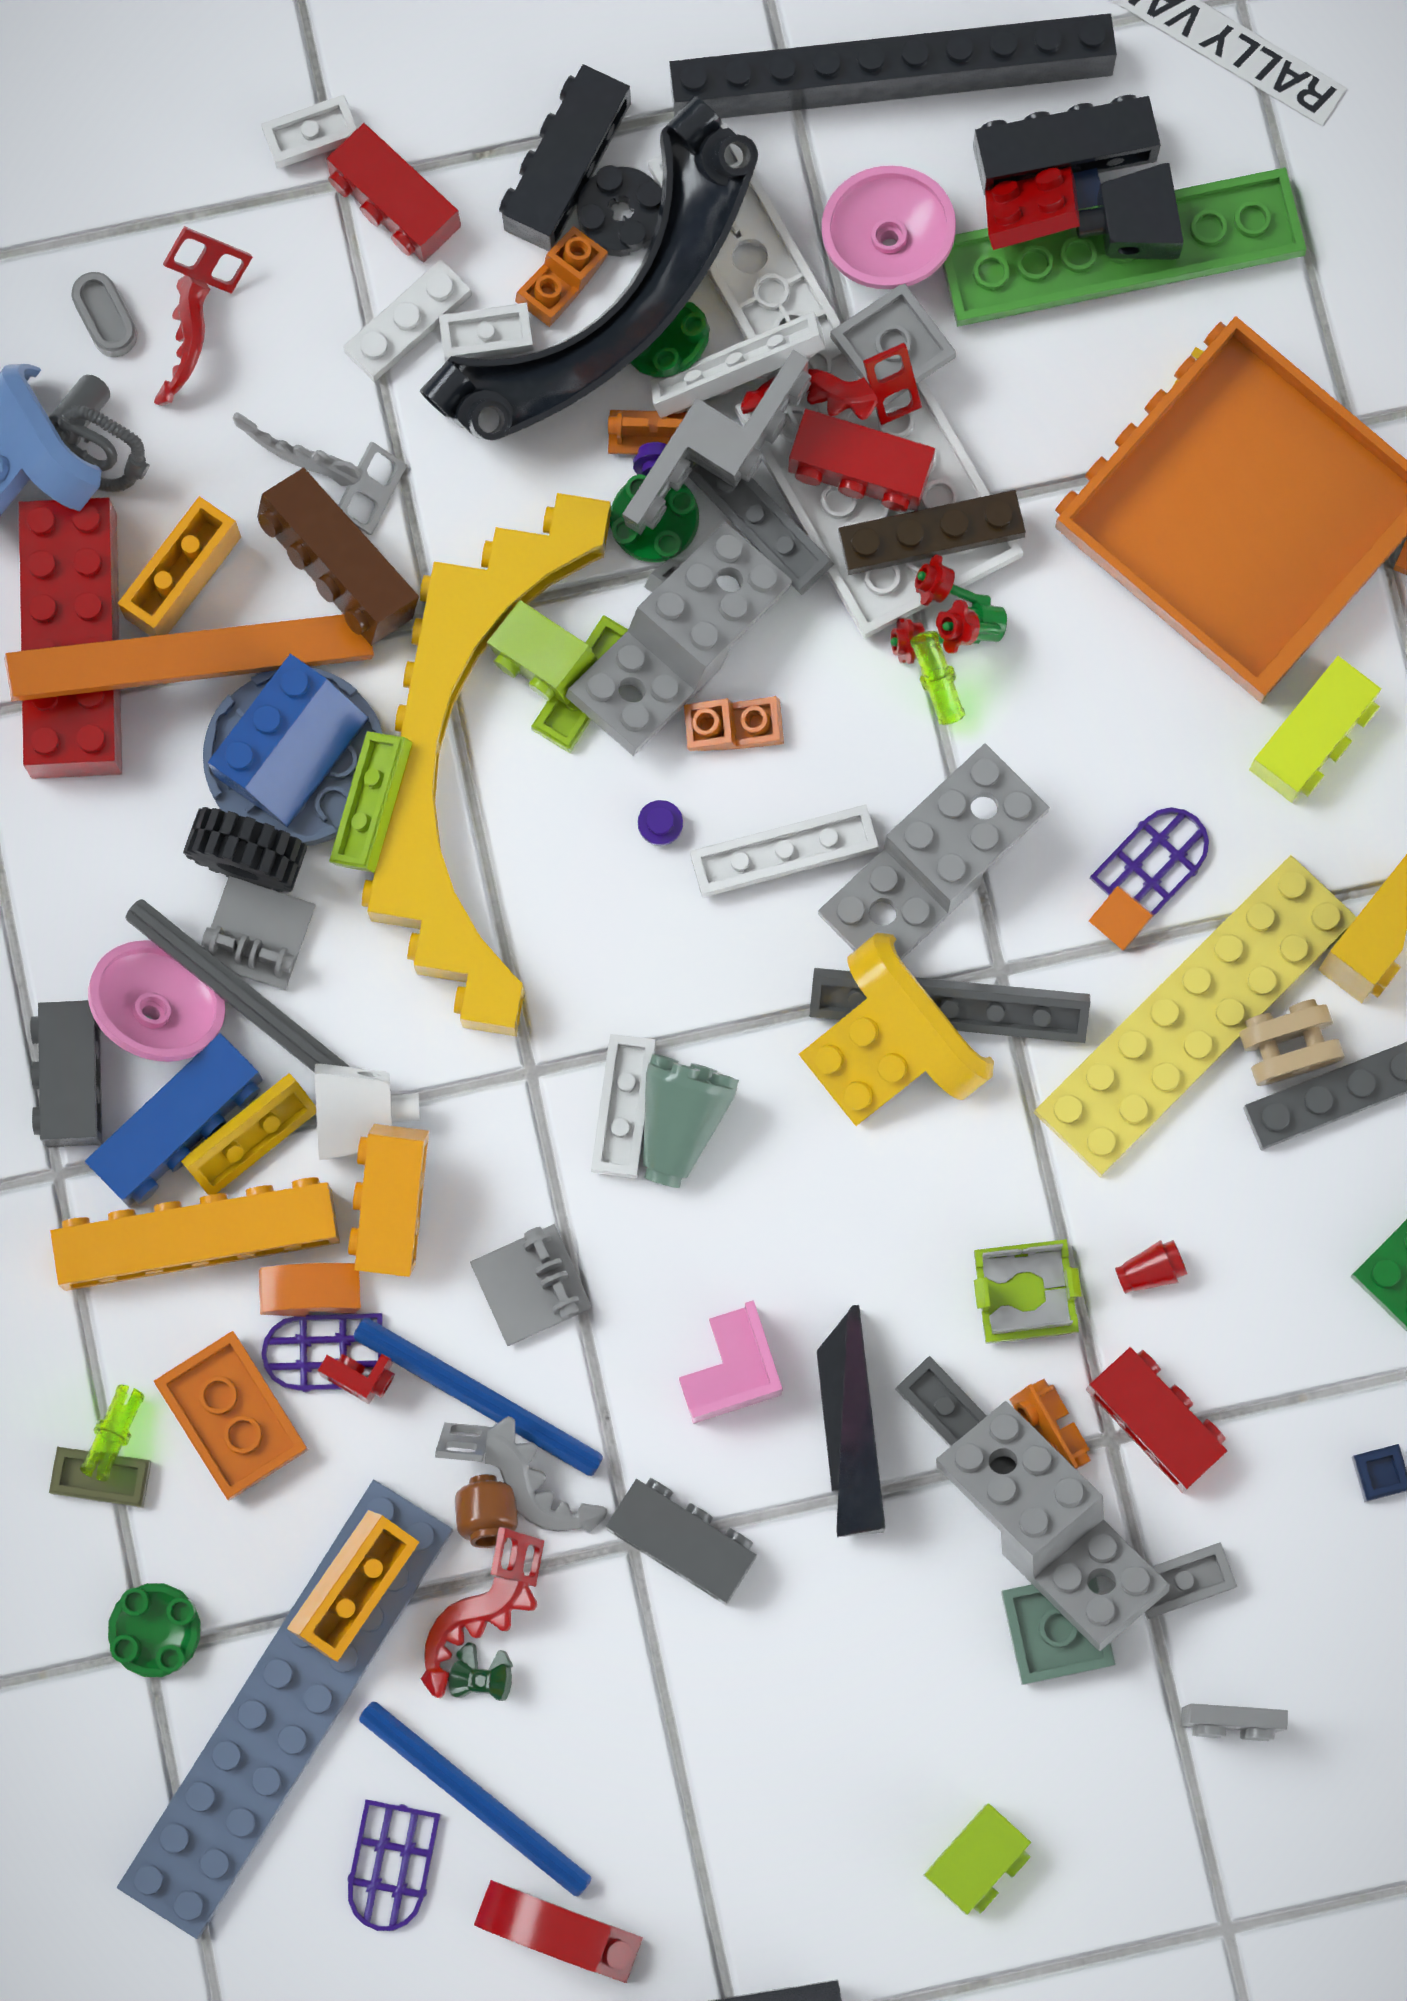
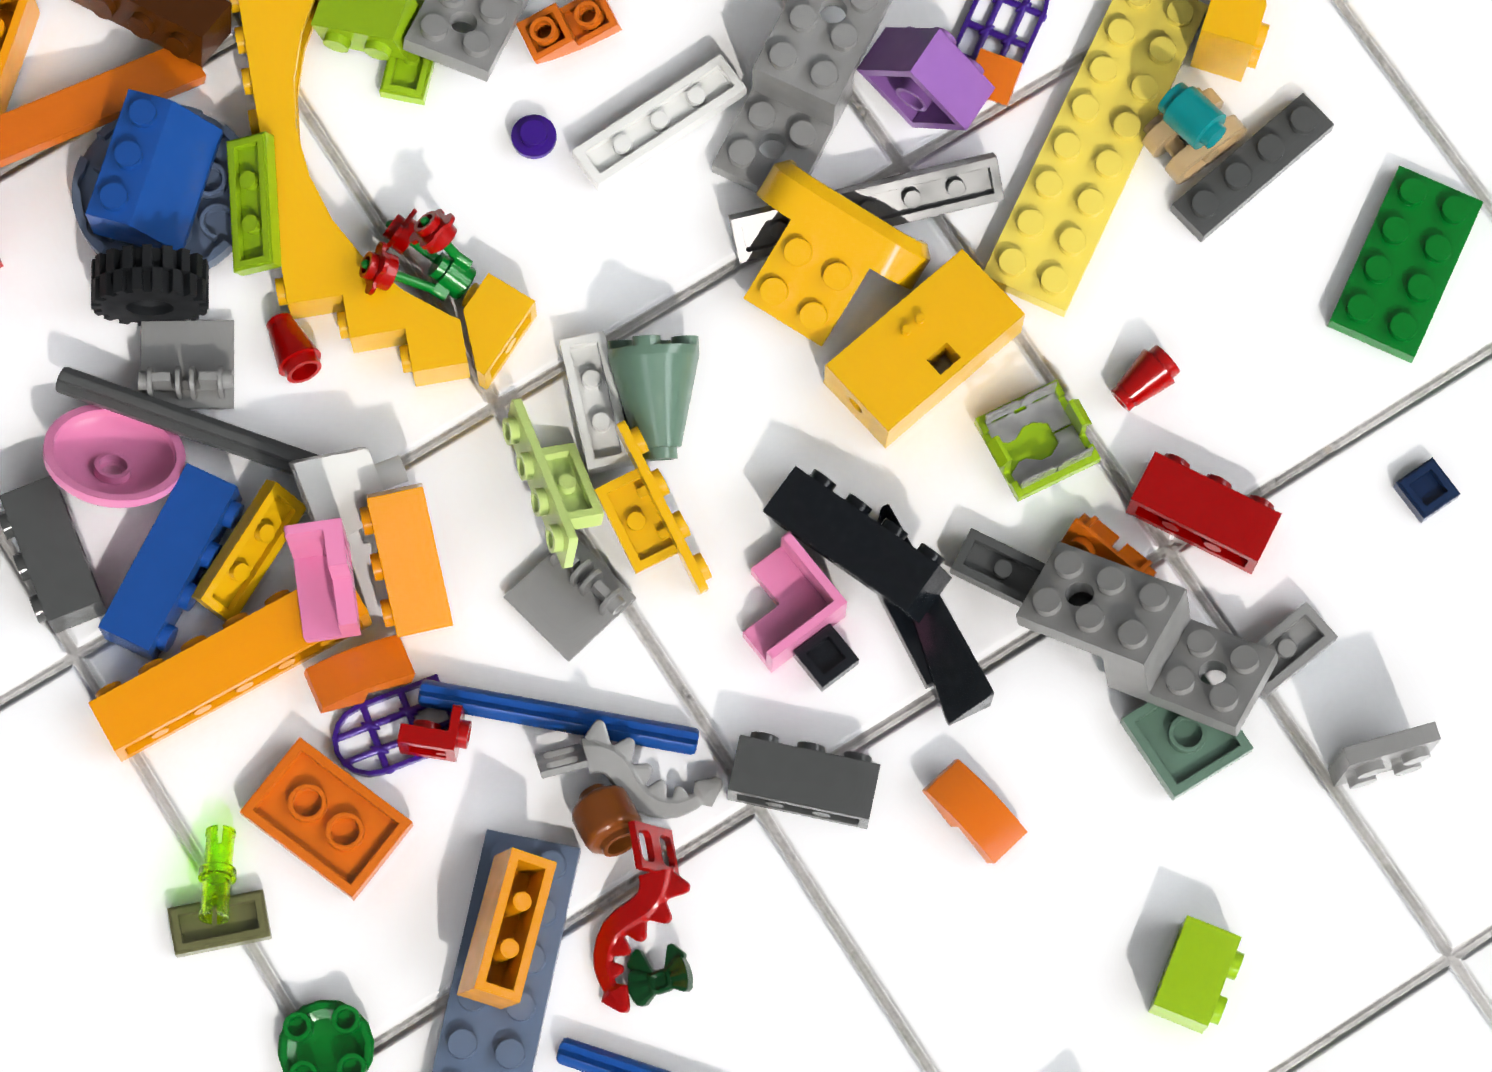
camera: 25 degrees left, 5 degrees down
none -> red cone [266,313,322,383]
none -> bright pink panel [284,518,362,643]
none -> plant [359,208,476,302]
none -> yellow slope [462,273,537,390]
none -> yellowish green bracket [502,398,604,569]
none -> yellow bracket [594,420,712,595]
none -> black brick [762,466,952,623]
none -> black plate [793,624,860,692]
none -> yellow brick [823,249,1025,449]
none -> medium lavender brick [856,26,995,131]
none -> orange slope [922,759,1028,864]
none -> teal brick [1158,82,1226,150]

